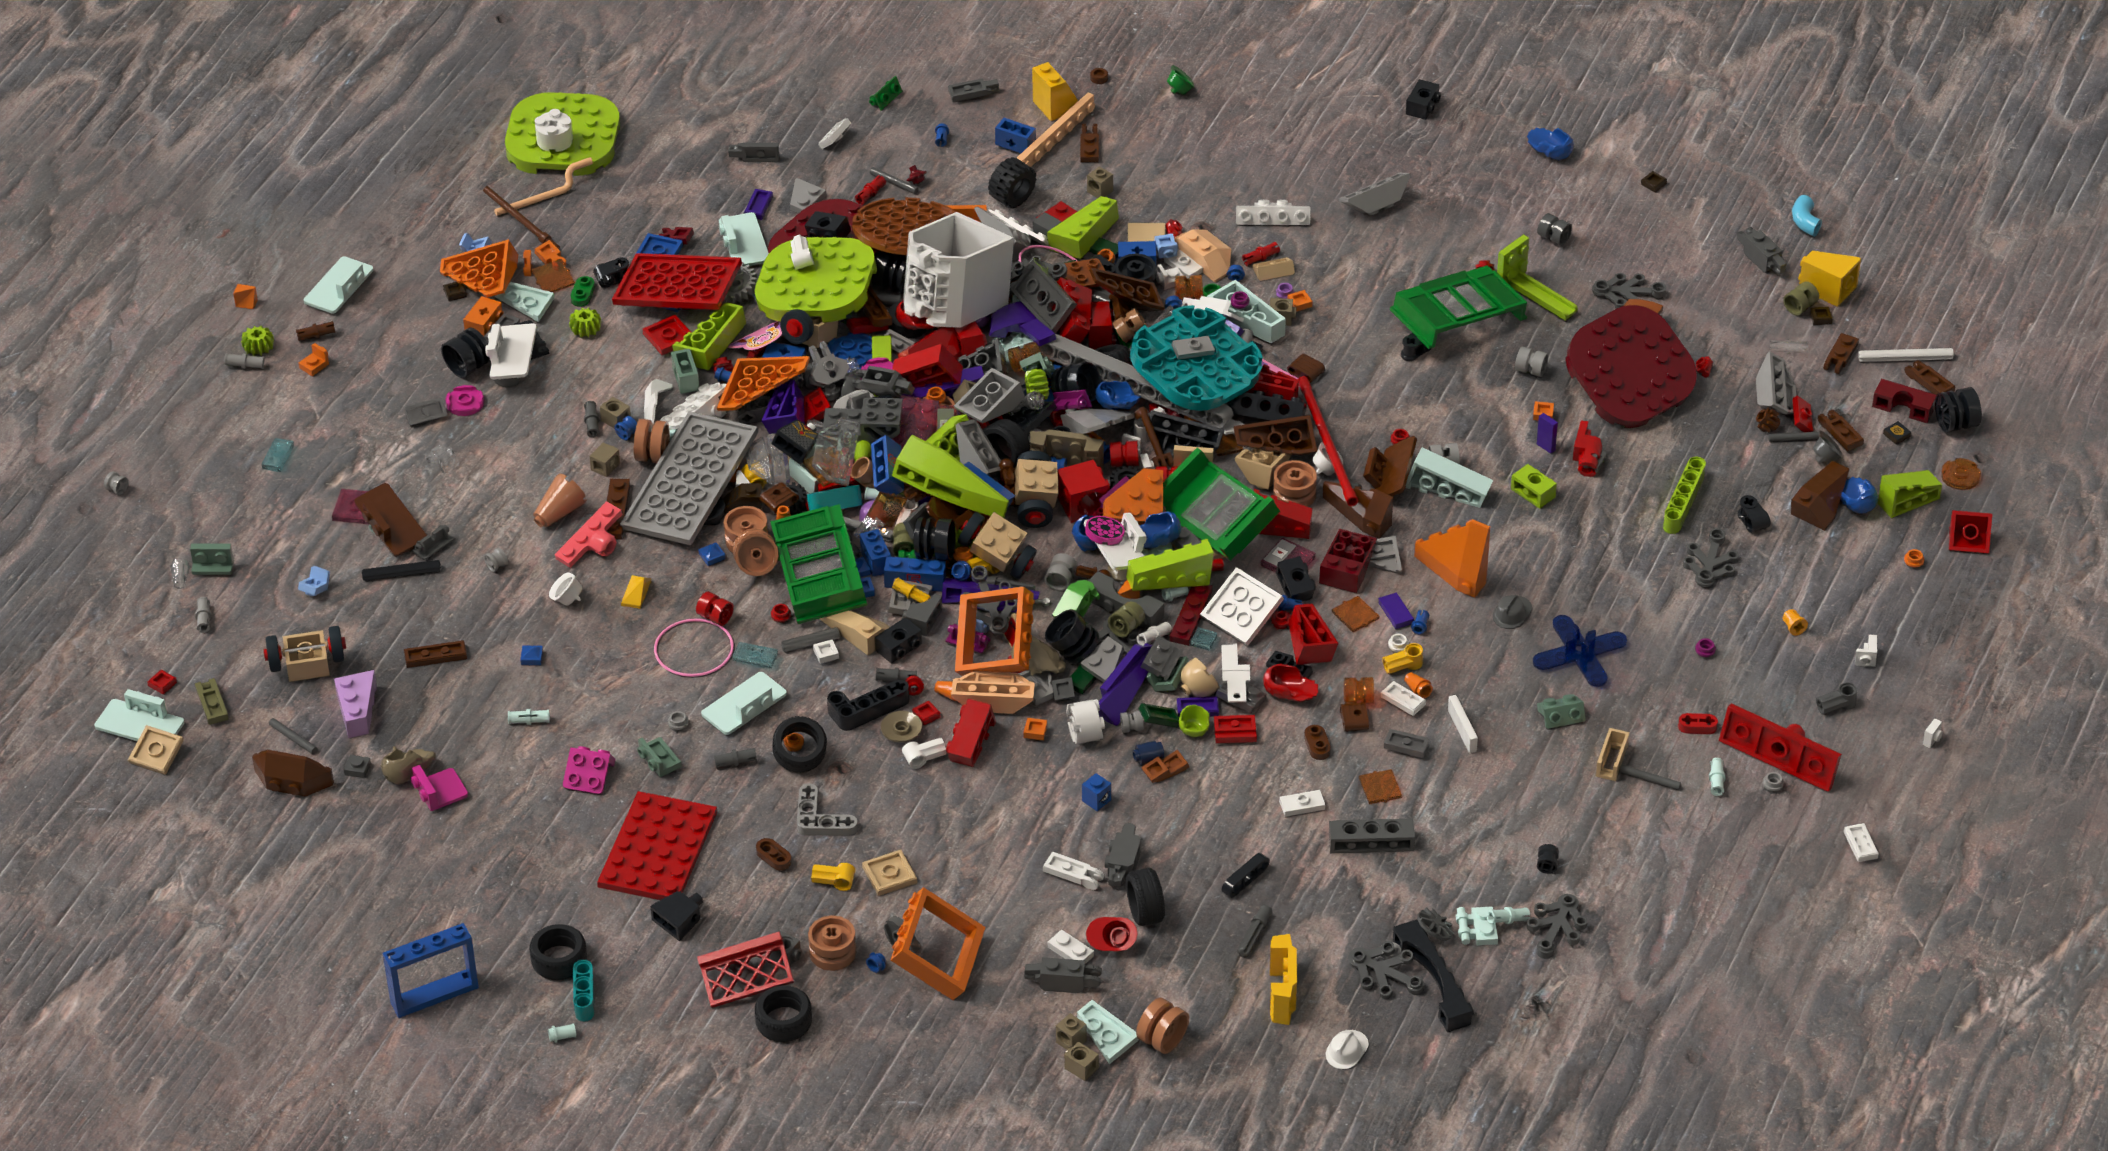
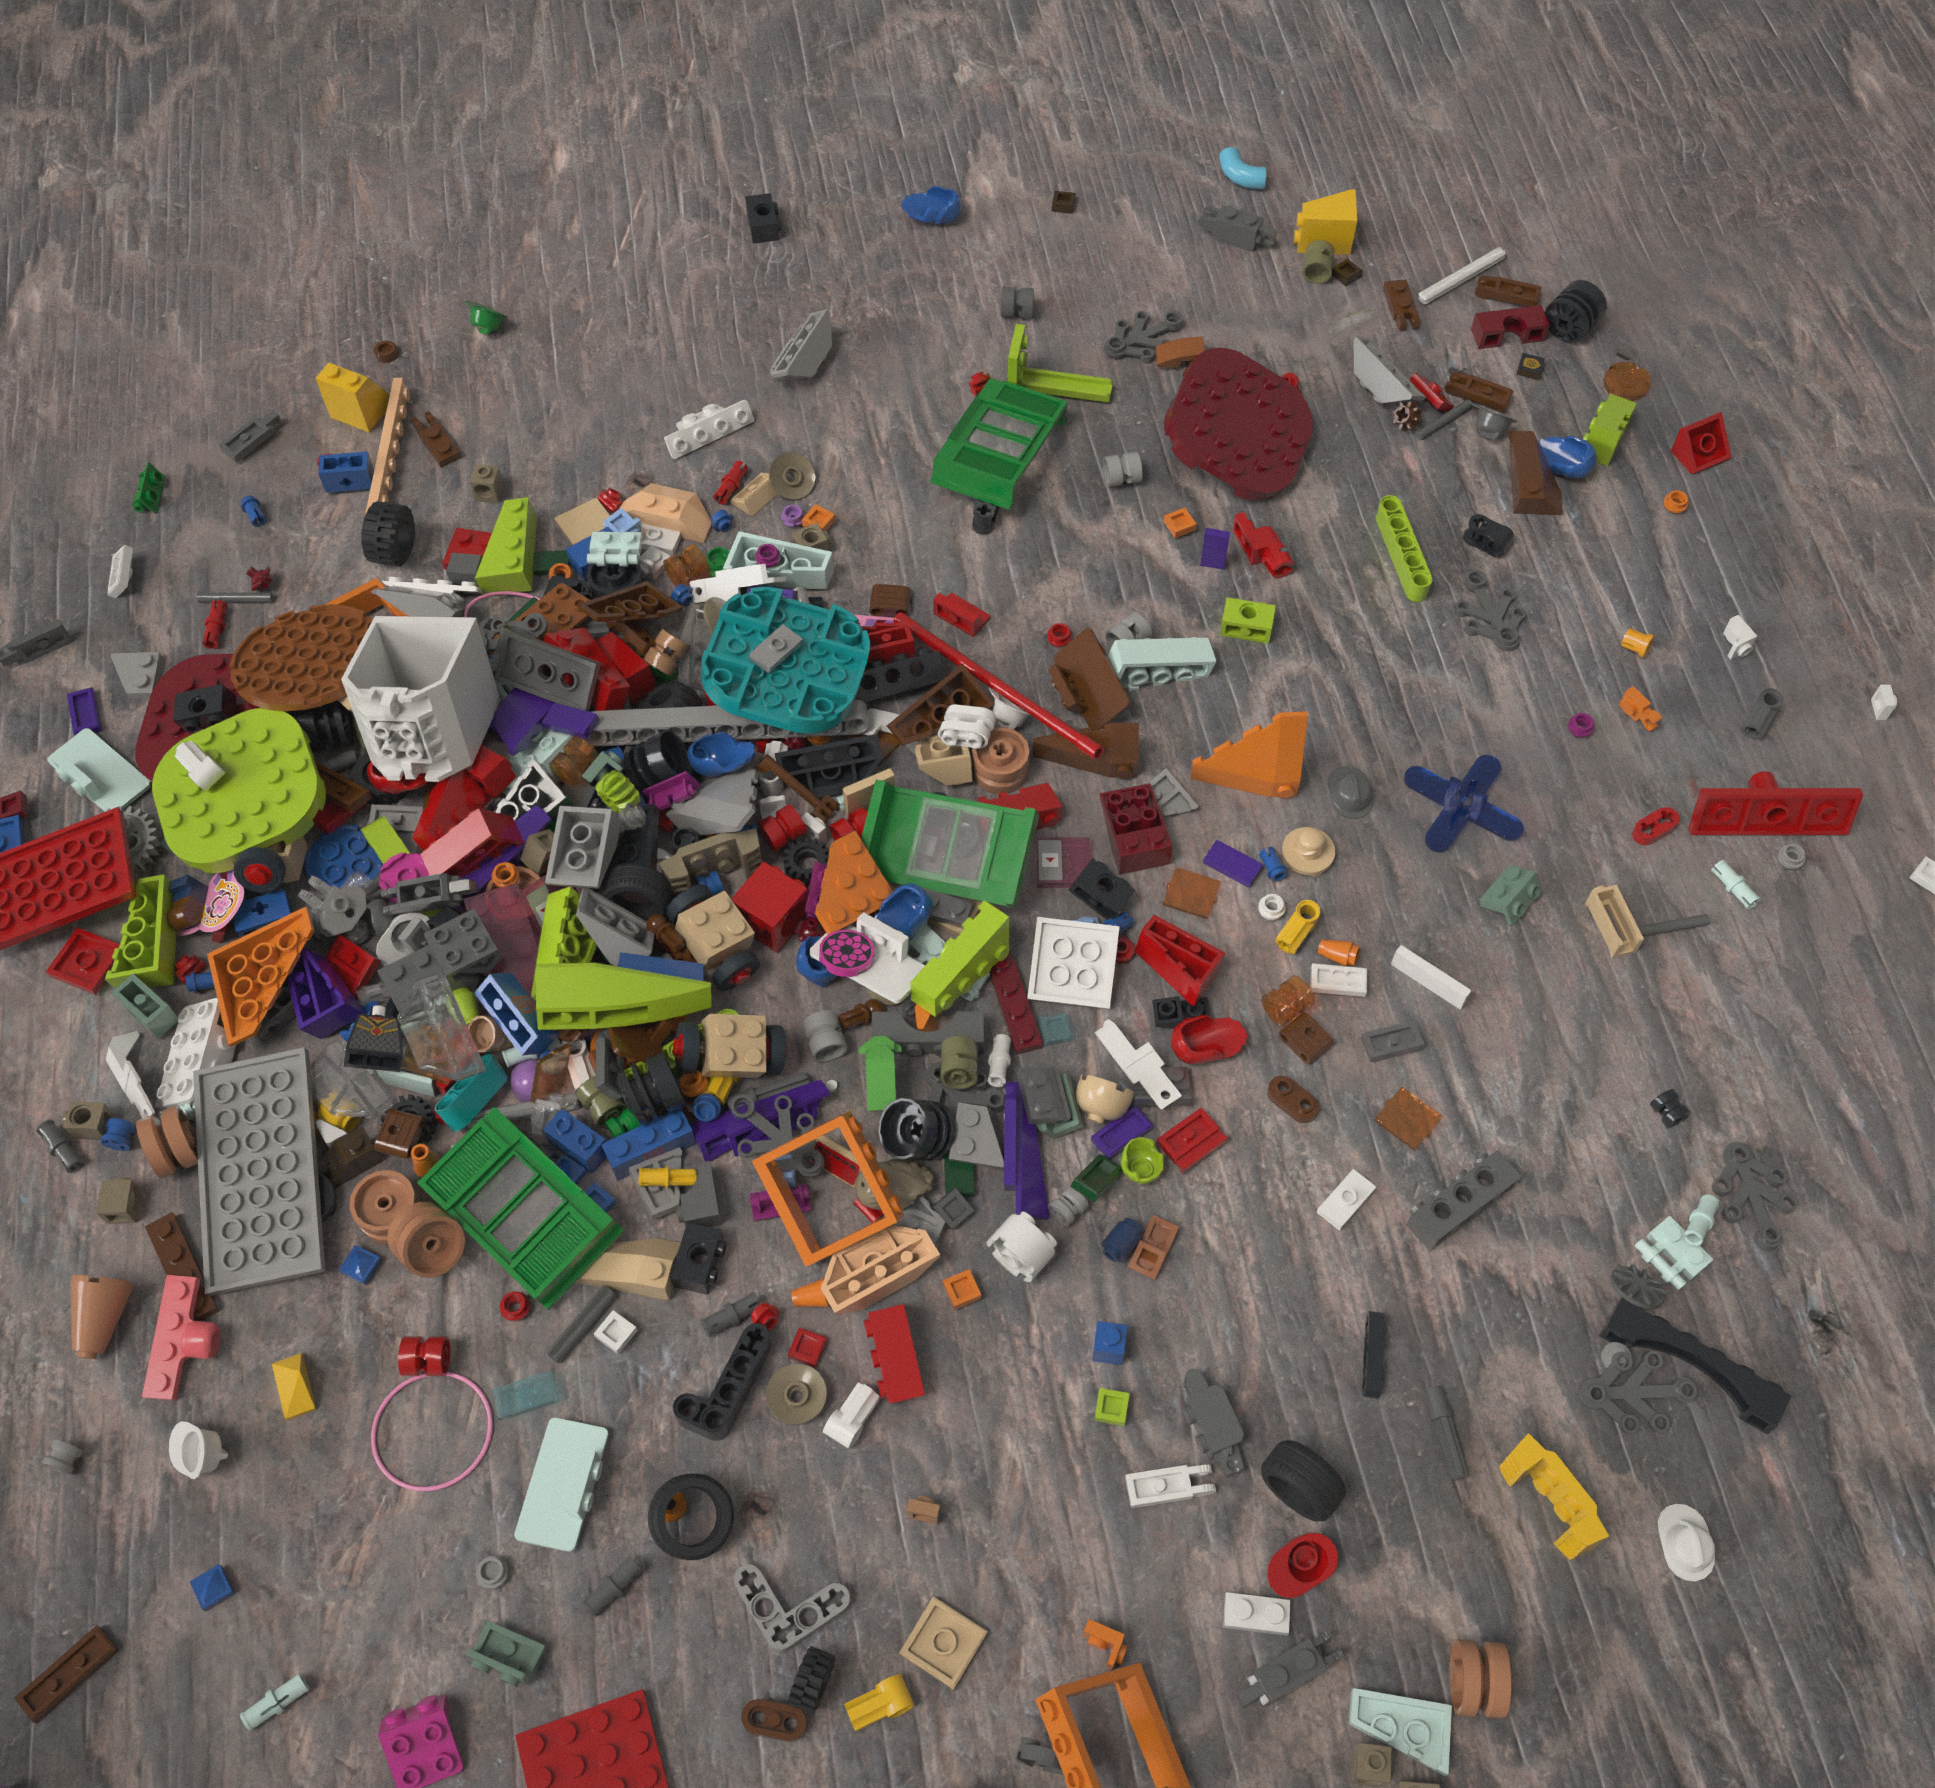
camera: 35 degrees left, 15 degrees up
none -> leg [167,874,208,931]
none -> light aqua plate [587,532,642,567]
none -> dark tan dish [769,452,815,500]
none -> black tyre [788,1646,836,1715]
none -> medium nougat plate [906,1496,940,1525]
none -> red panel [933,593,990,637]
none -> white brick [938,705,997,749]
none -> orange bracket [1083,1619,1128,1670]
none -> lime plate [1094,1388,1130,1426]
none -> tan plate [1281,827,1335,877]
none -> orange plate [1619,686,1662,732]

